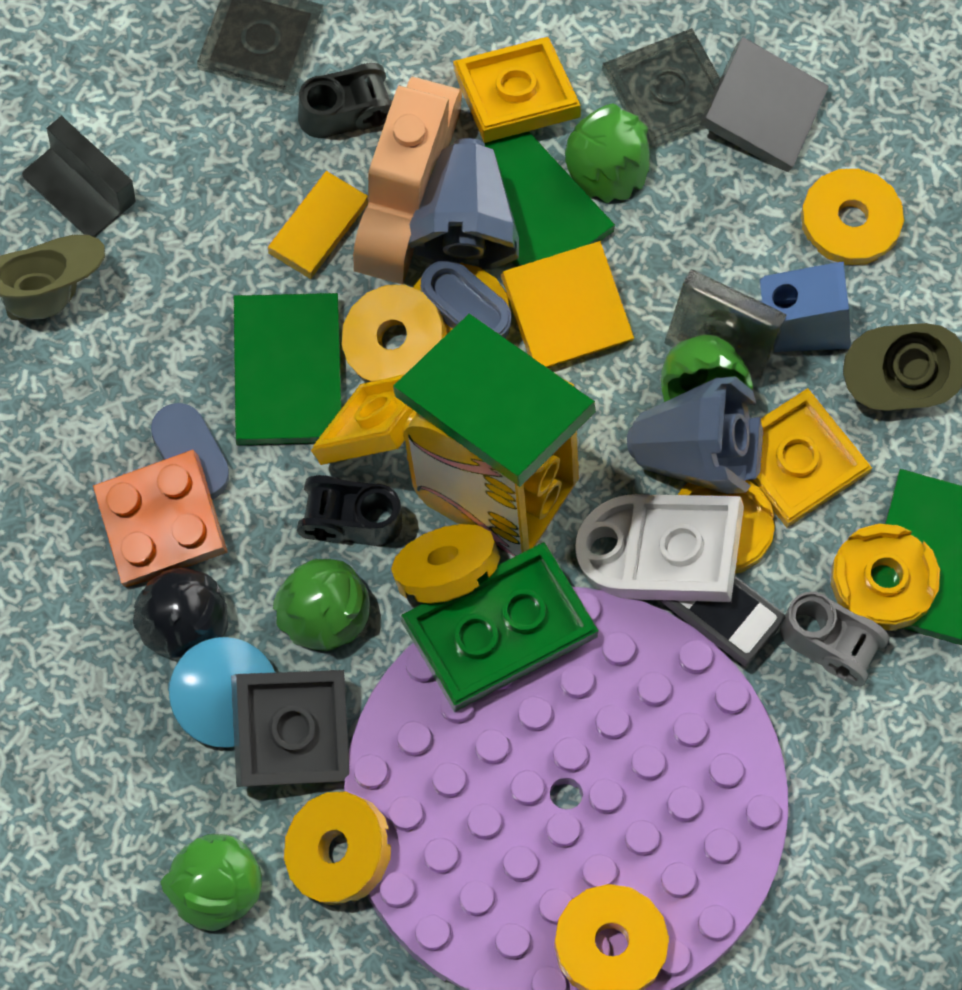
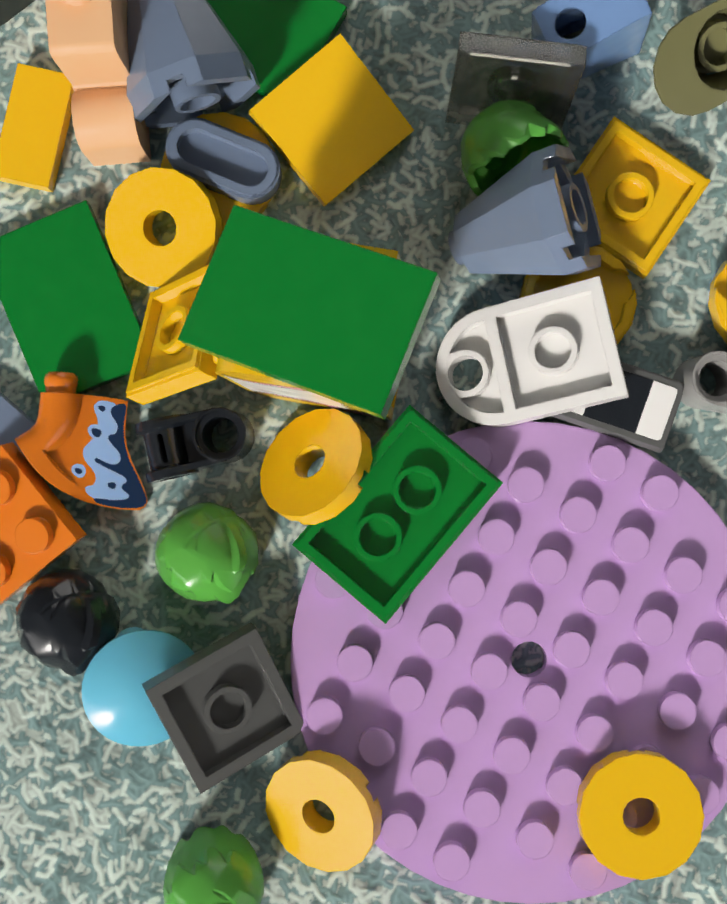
camera: 15 degrees left, 20 degrees up
none -> orange arm [14,372,148,510]

